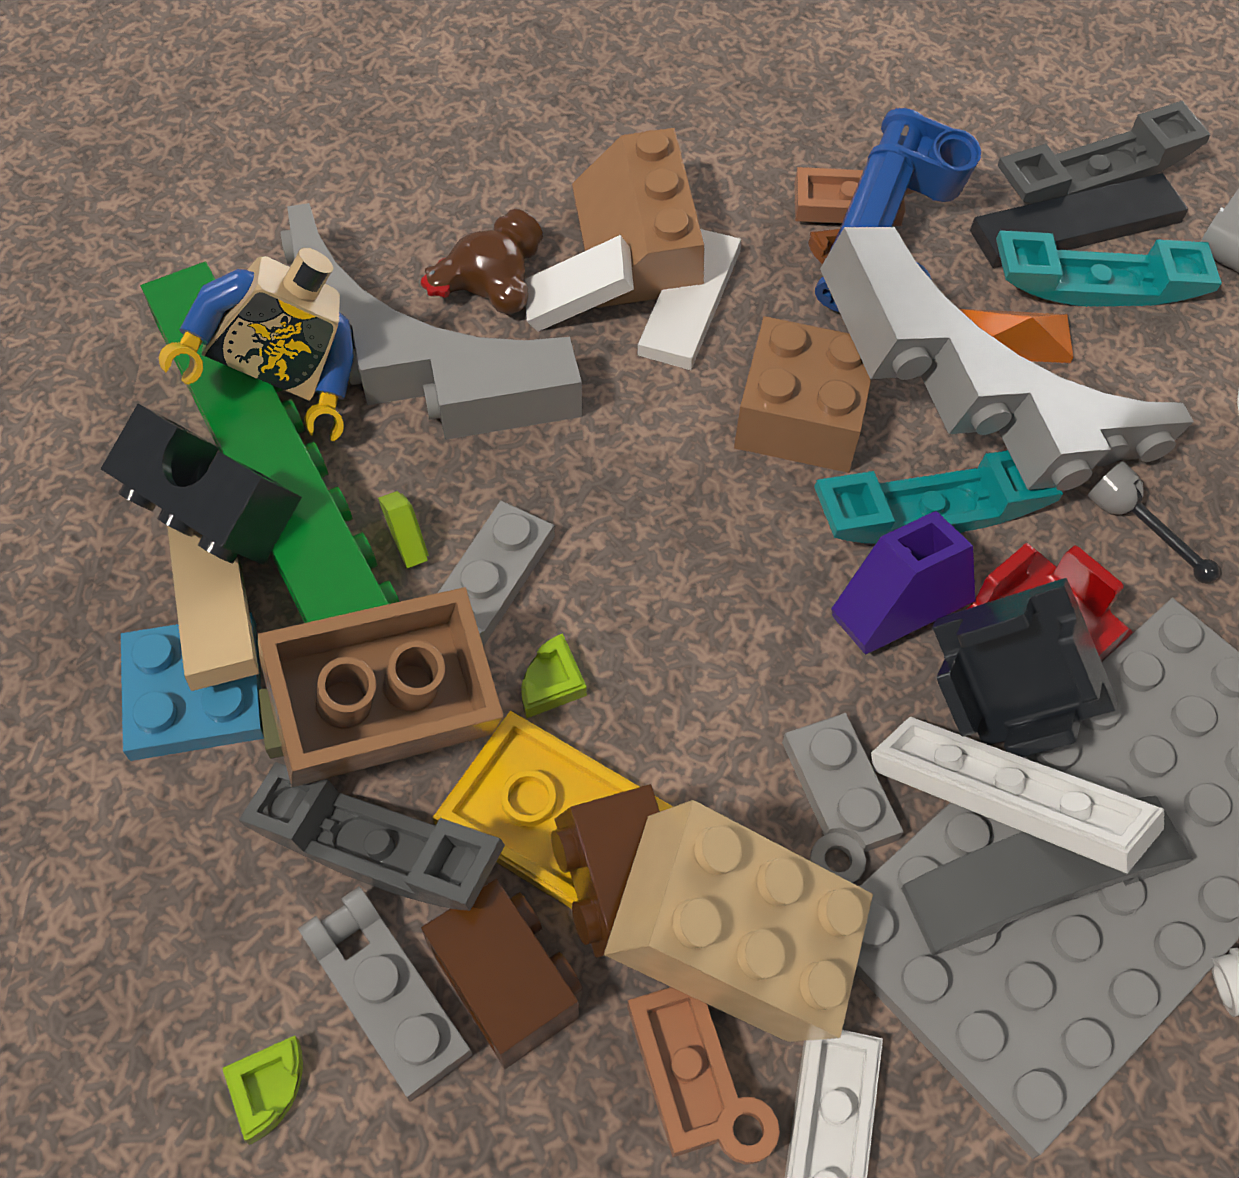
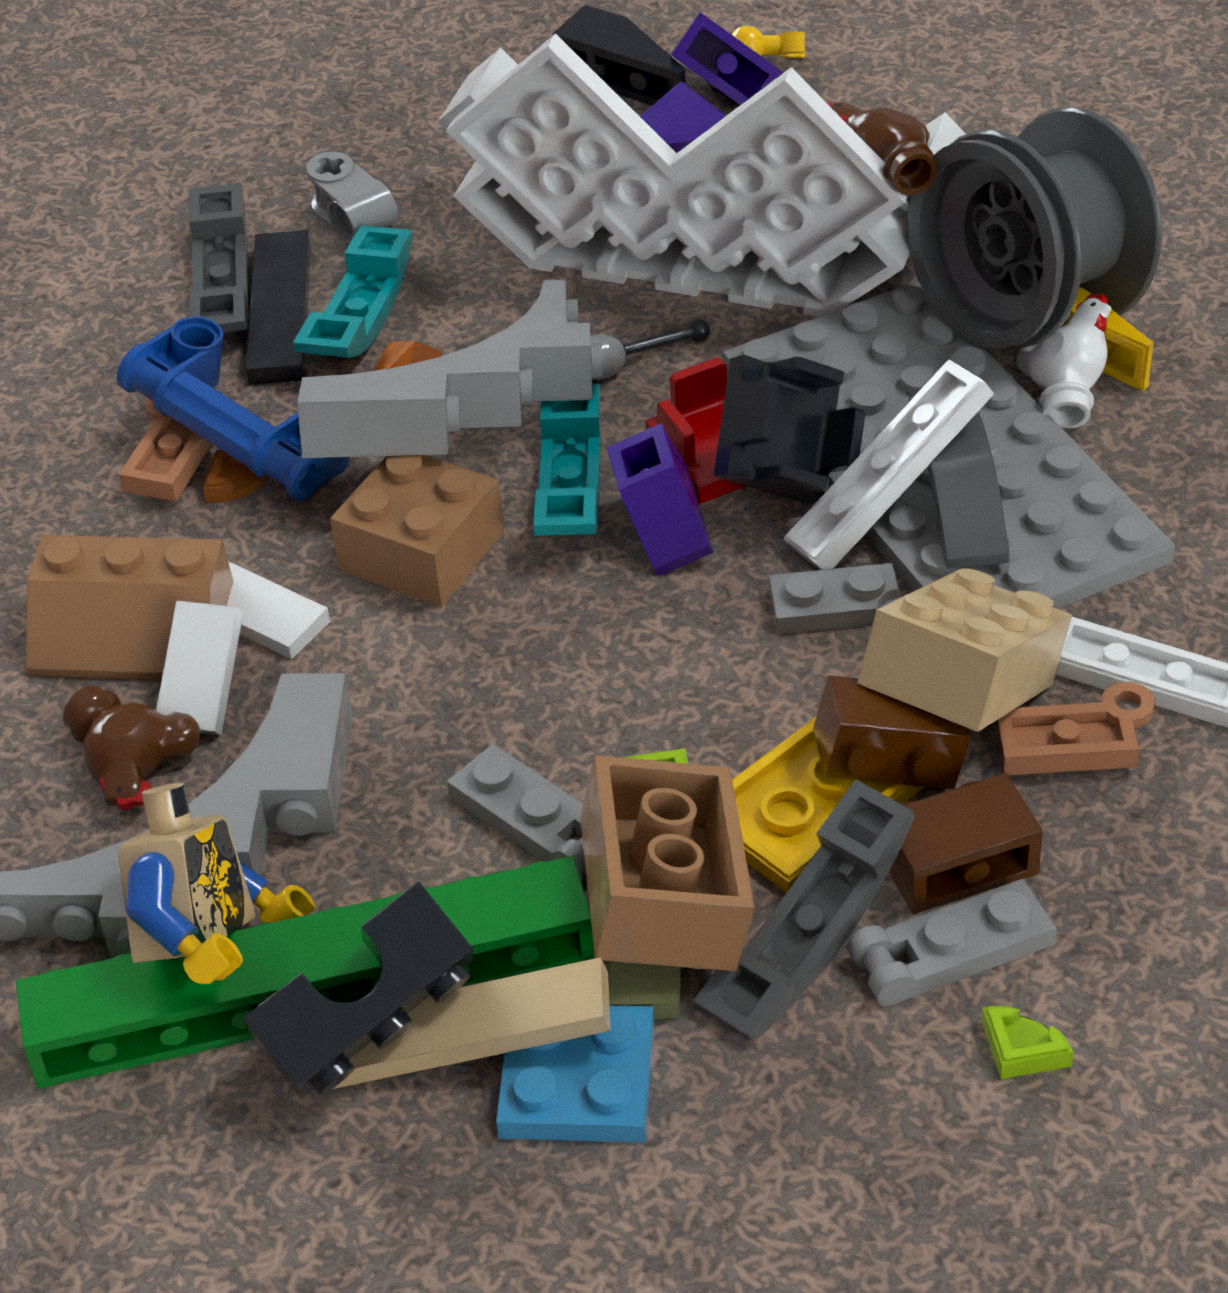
camera: 70 degrees left, 15 degrees down
lime tile [378,491,429,568] -> none

